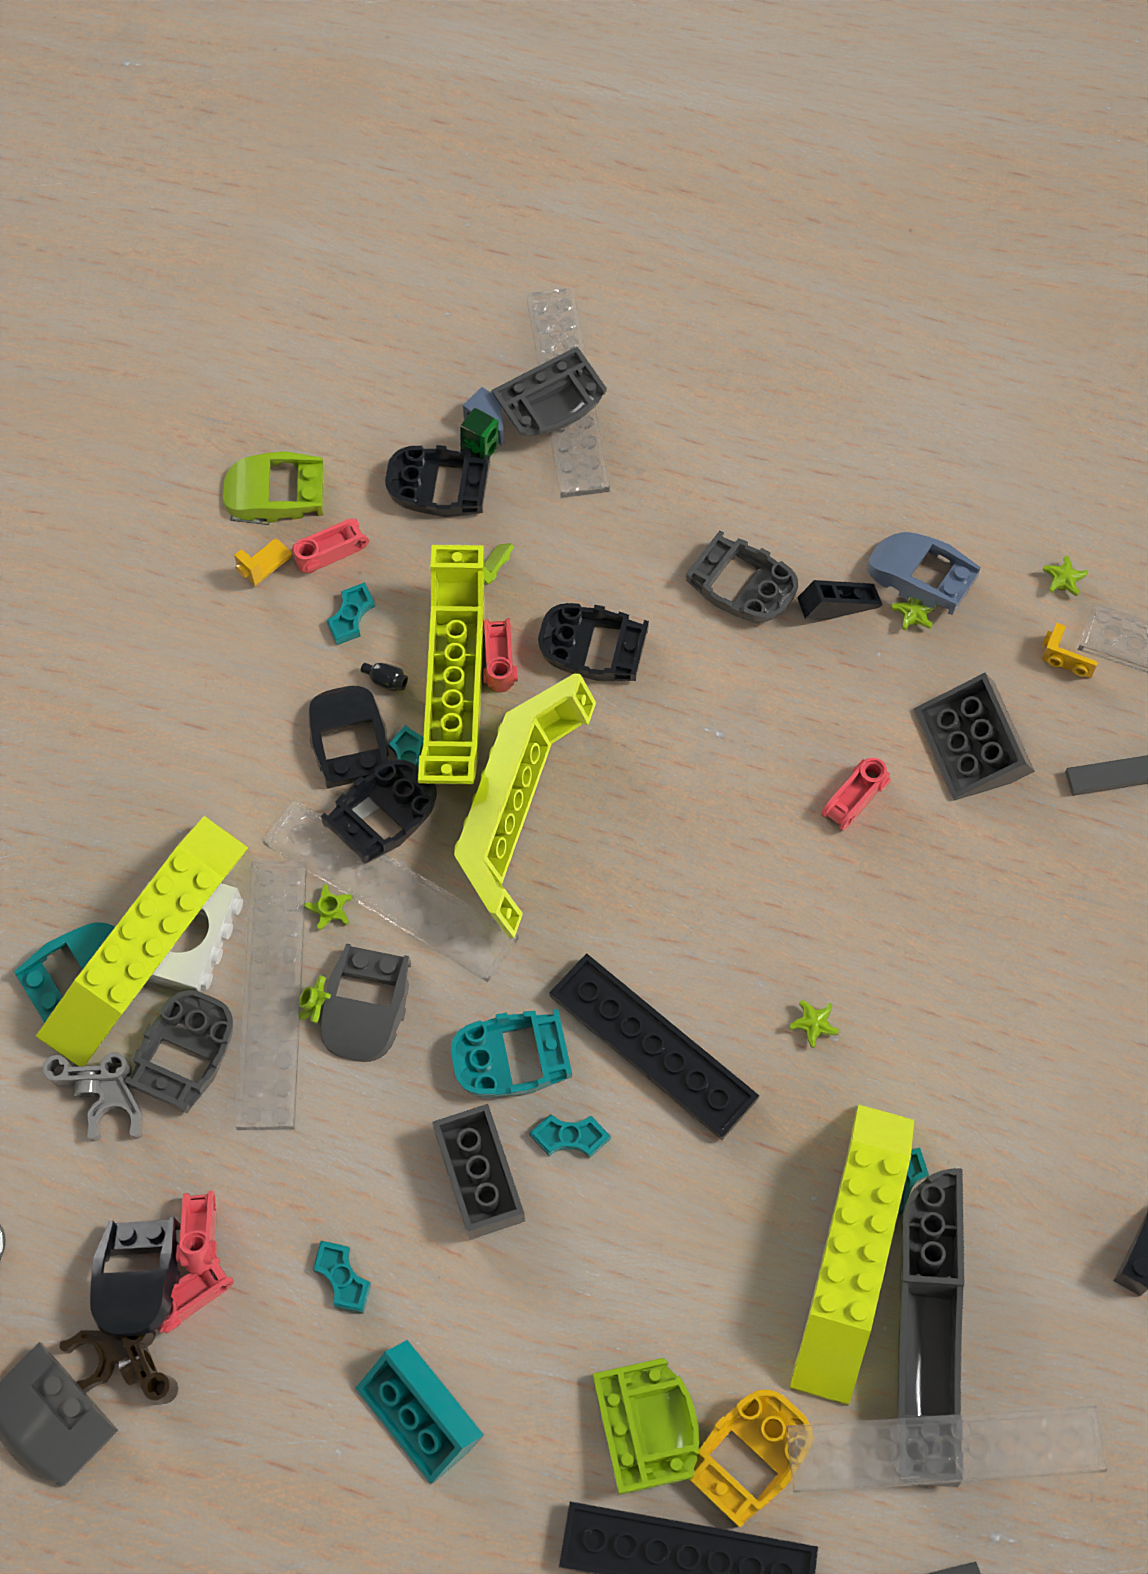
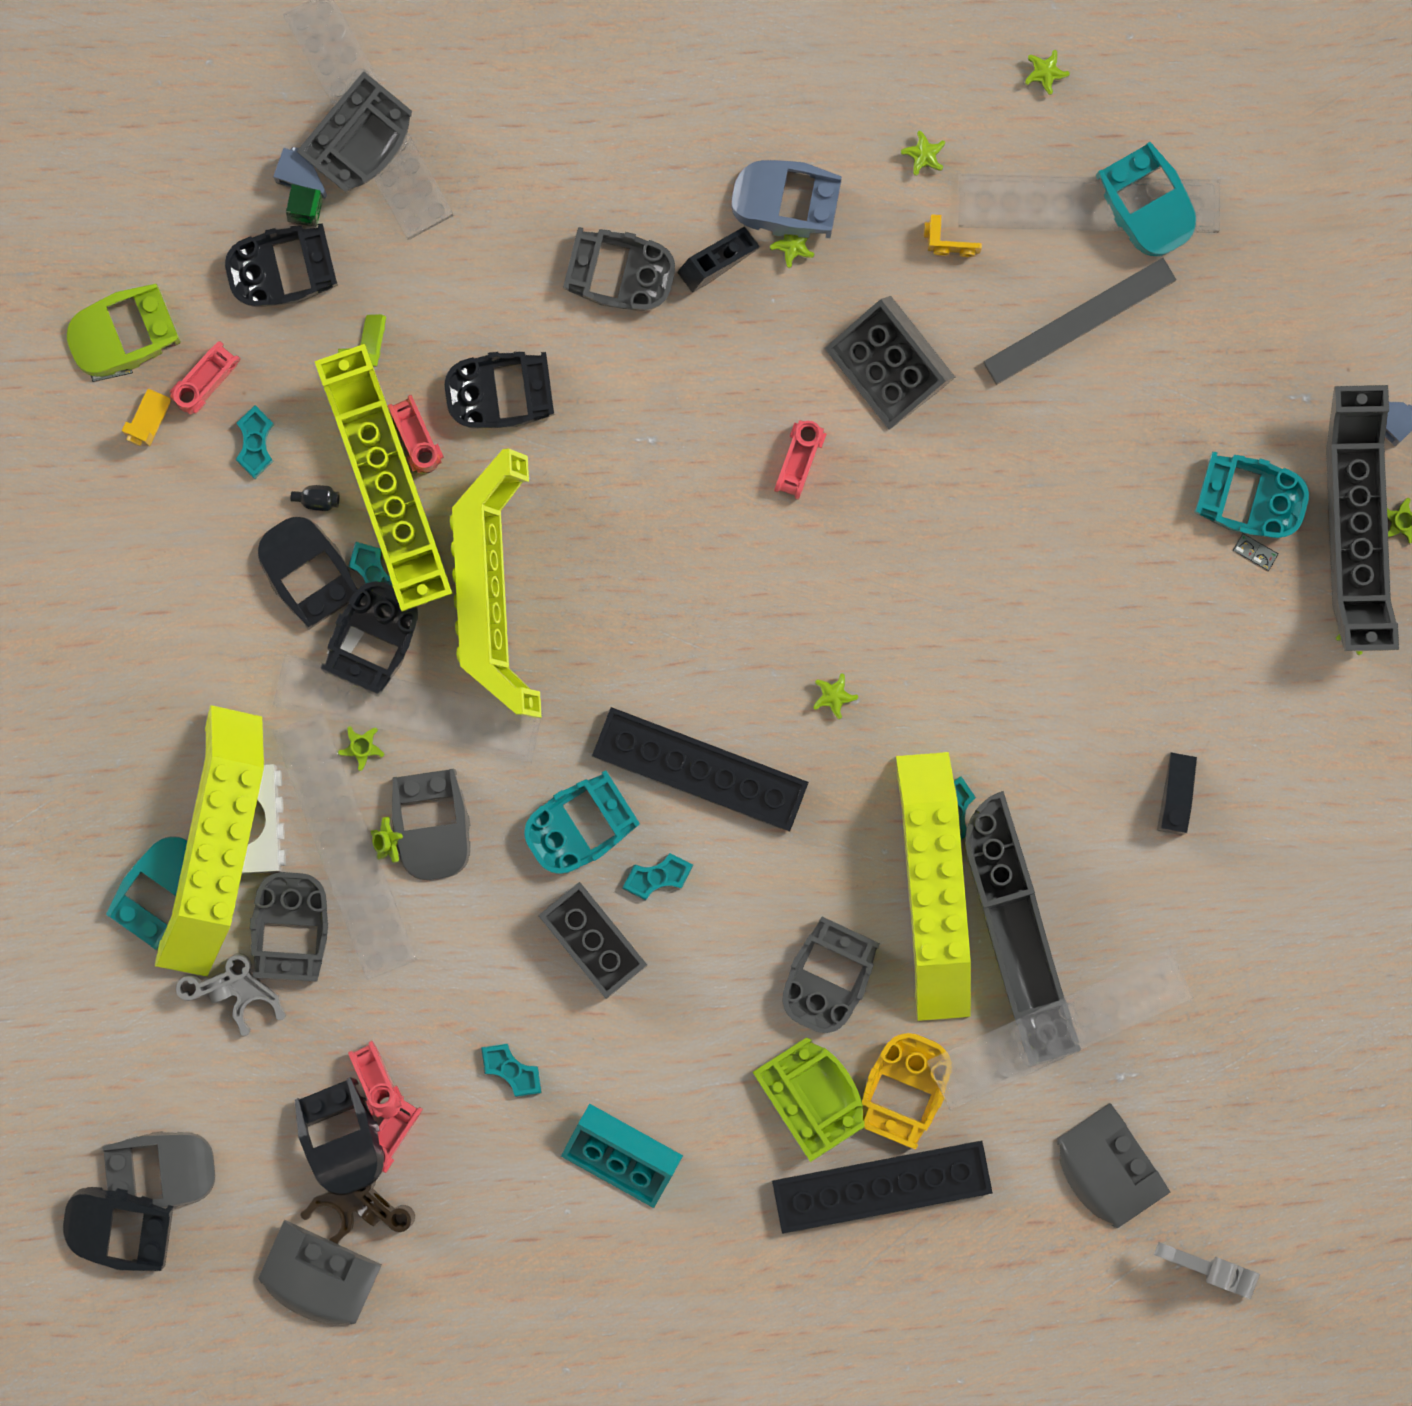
camera: 25 degrees left, 20 degrees up
none -> dark grey slope [783,916,880,1033]

